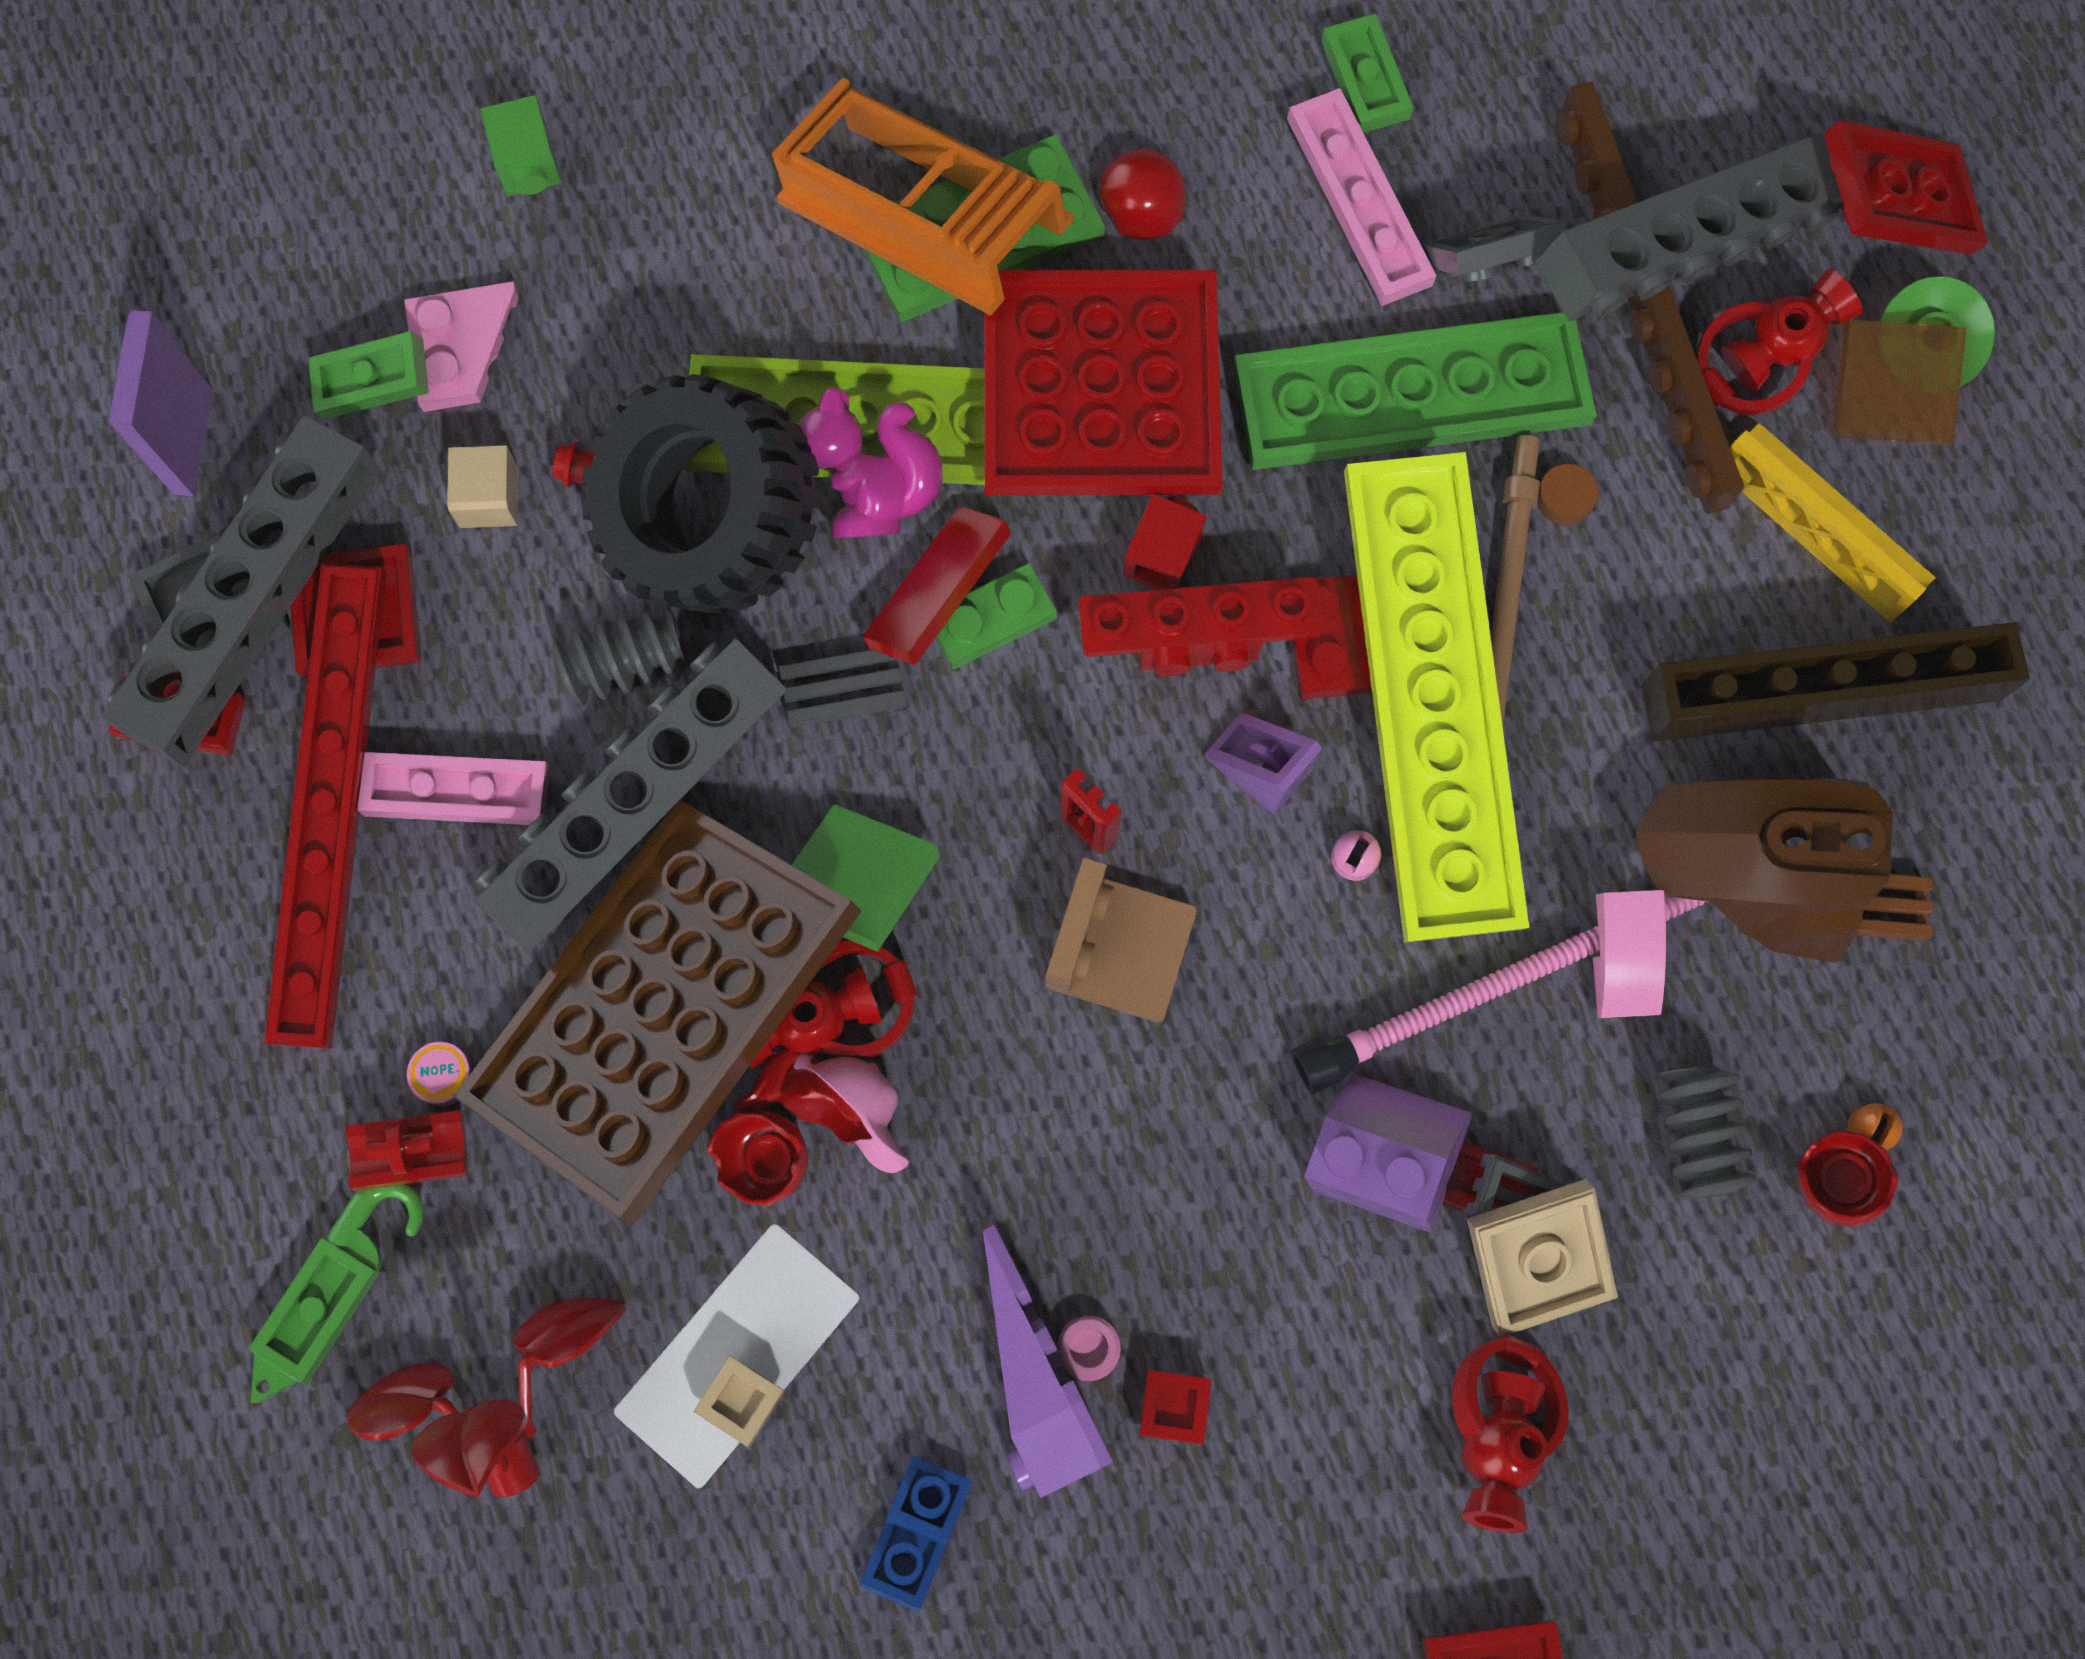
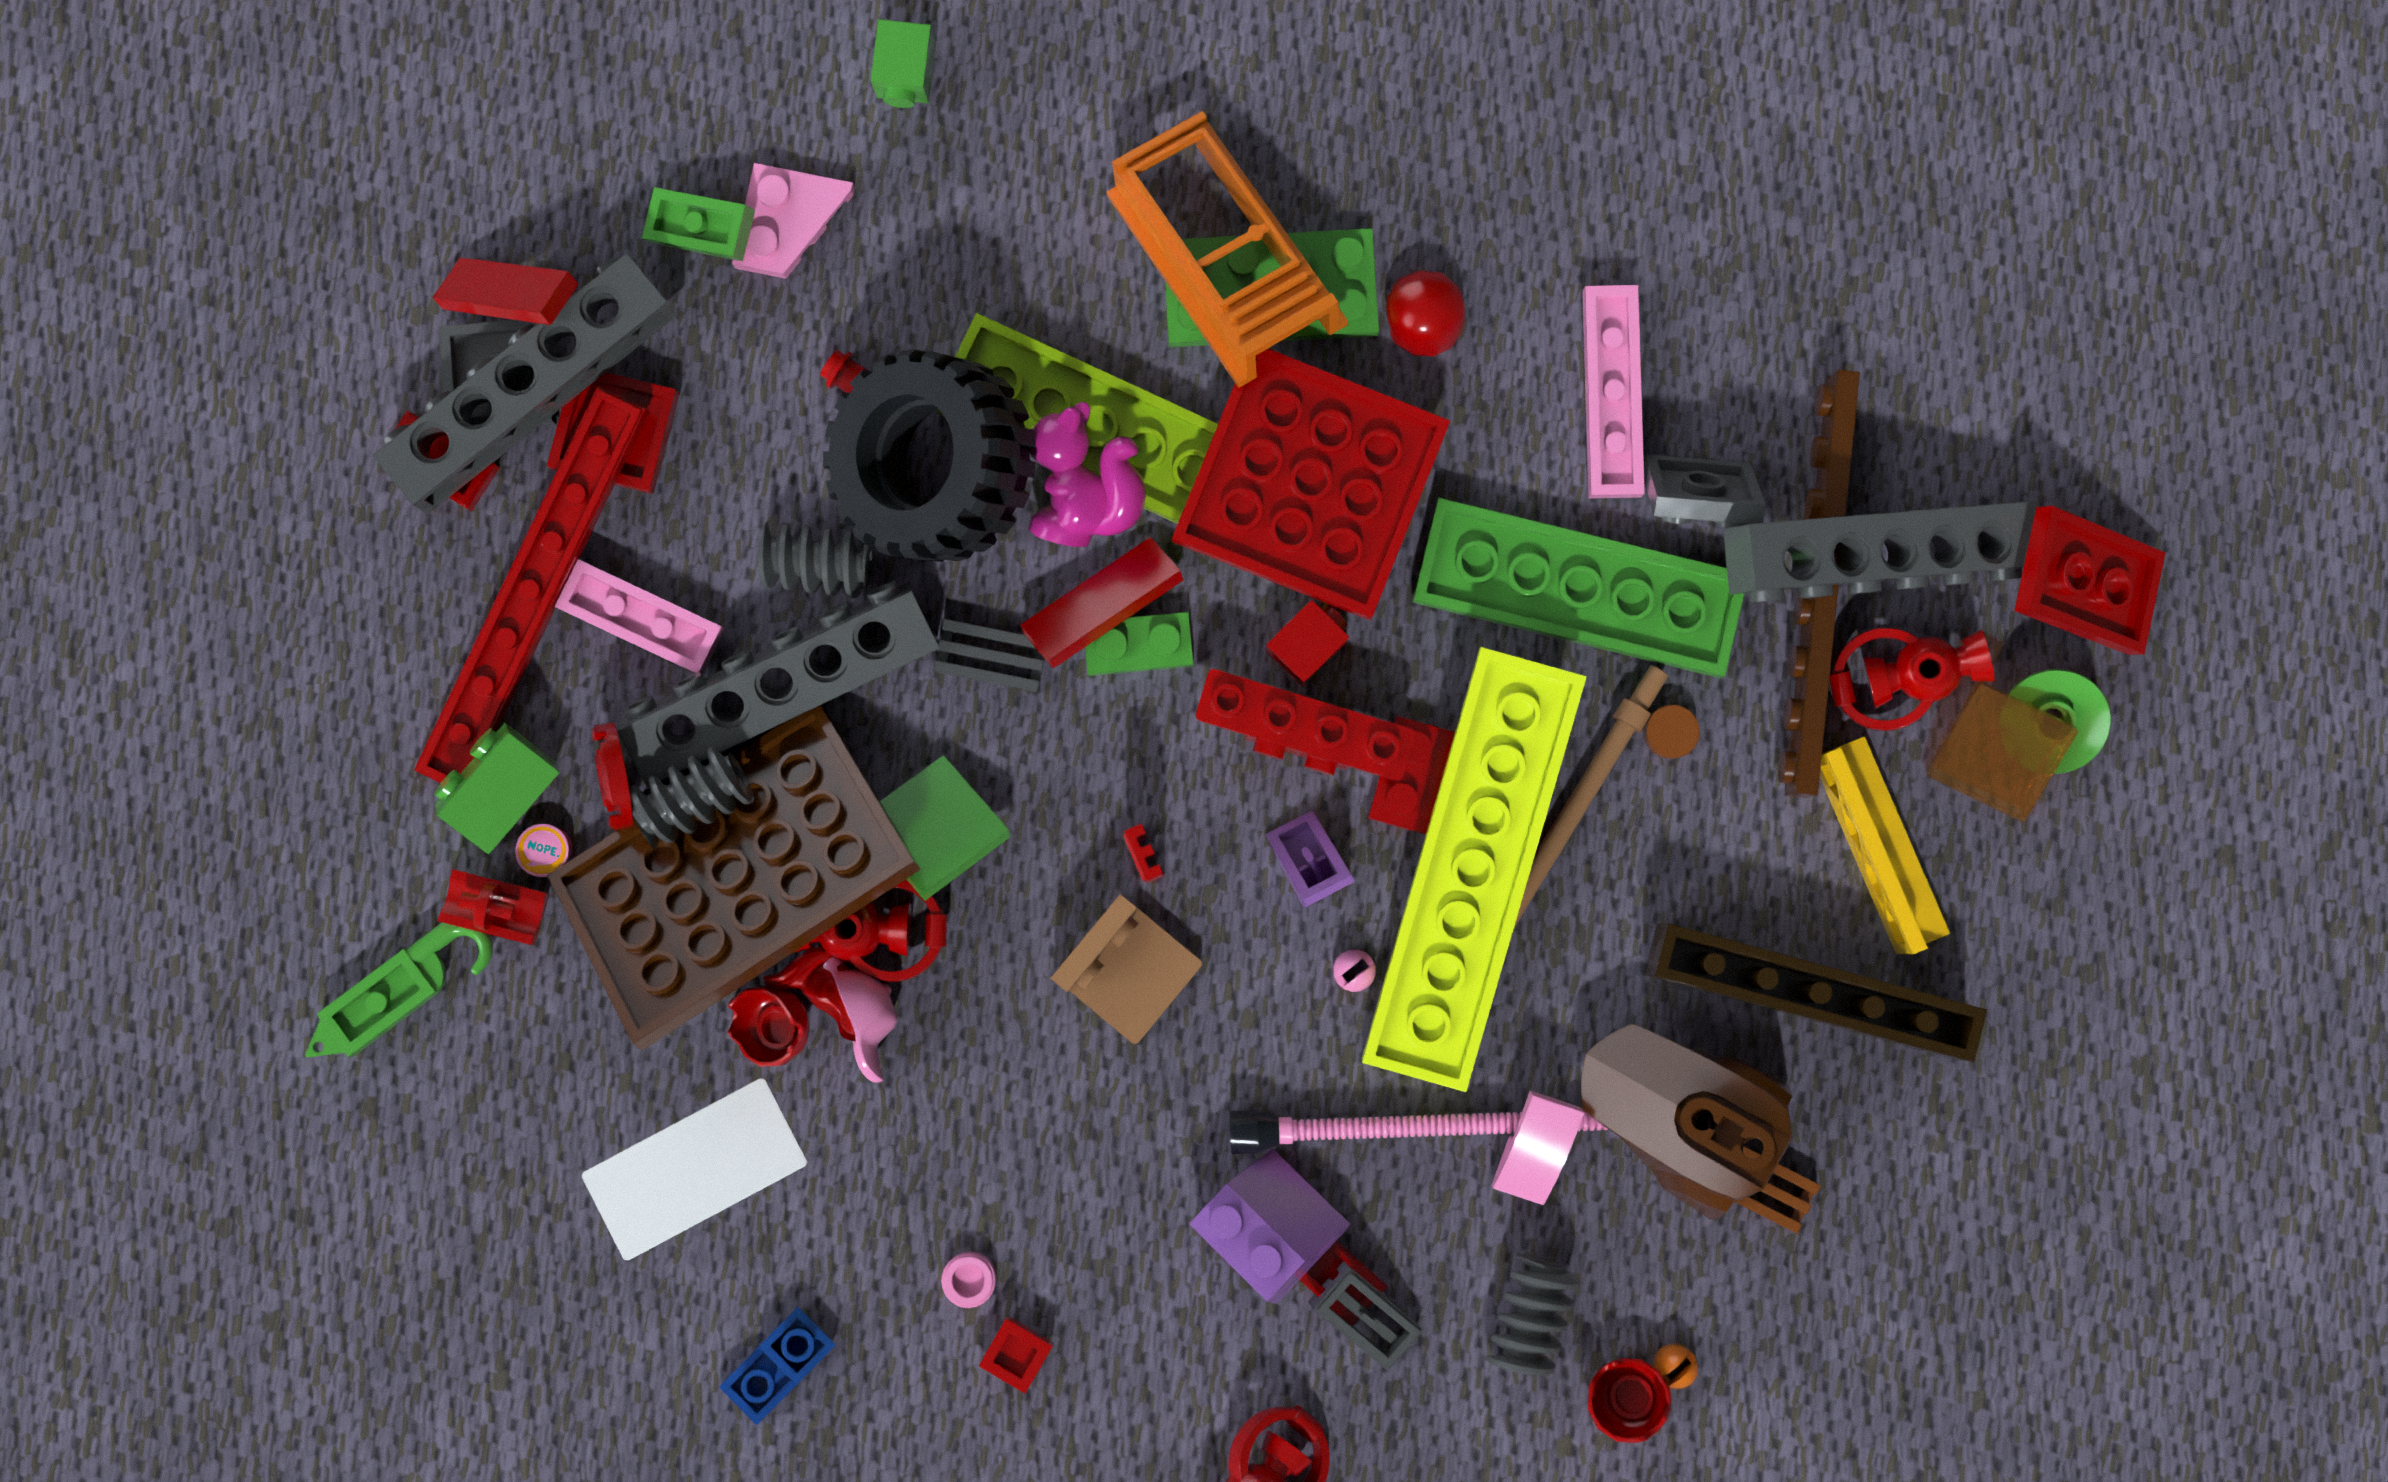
camera: 25 degrees right, 10 degrees up
medium lavender tile [109,310,212,496] -> none
red plant [345,1297,627,1497] -> none
tan piece [447,445,519,528] -> none
tan plate [693,1356,785,1447] -> none
medium lavender wedge [983,1225,1113,1498] -> none
bright green plate [1321,13,1414,133] -> none
tan tile [1467,1179,1618,1337] -> none
none -> red tile [432,257,579,325]
none -> bright green brick [434,723,560,855]
none -> red tile [591,721,633,831]
none -> dark grey piece [629,746,754,850]

